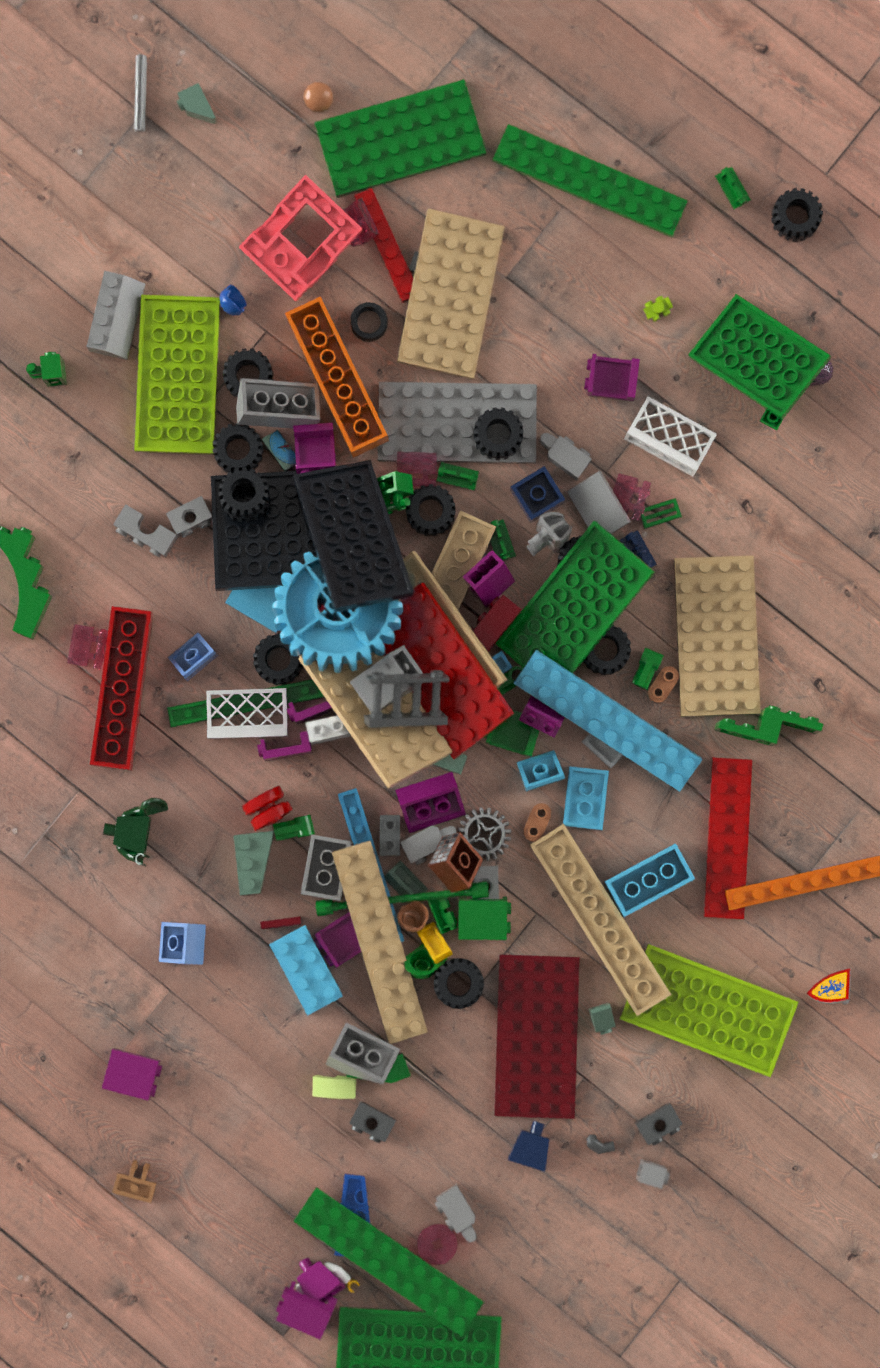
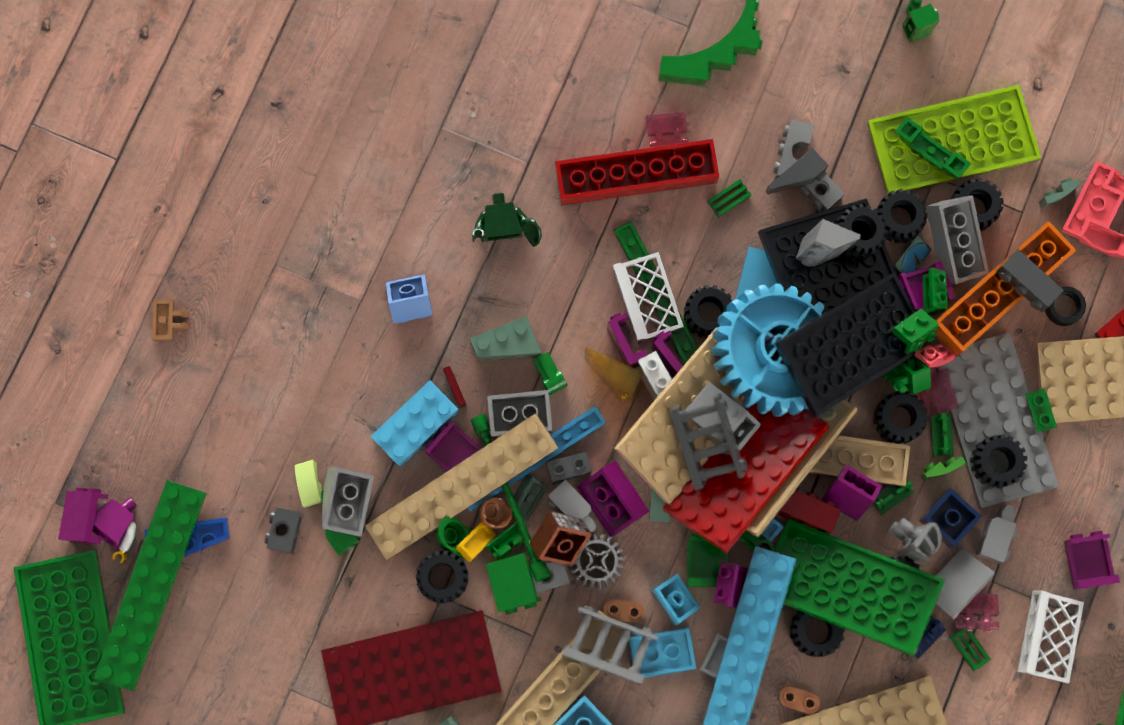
camera: 75 degrees right, 5 degrees down
light grey slope [86,271,145,360] -> none
magenta brick [102,1048,163,1101] -> none
medium blue slope [168,633,218,681] -> none
blue hair [219,284,247,316] -> none
red wheel [242,785,293,831] -> none
clear pink plate [417,1223,457,1265] -> none
light grey hinge [435,1184,477,1243] -> none
dark blue torso [507,1121,549,1172] -> none
green piece [632,647,664,690] -> none
none -> light grey fence [562,605,658,686]
none -> clear yellow slope [584,348,643,402]
none -> green tile [707,179,752,218]
none -> dark grey slope [765,148,829,194]
none -> light grey slope [796,219,860,267]
none -> green bracket [892,309,939,355]
none -> green slope [894,117,971,180]
none -> coral slope [915,342,956,368]
none -> bright green slope [921,456,966,479]
none -> green bracket [922,268,948,315]
none -> dark grey brick [996,249,1064,312]
none -> green hinge [1025,389,1057,433]
none -> sand green slope [1039,178,1081,209]

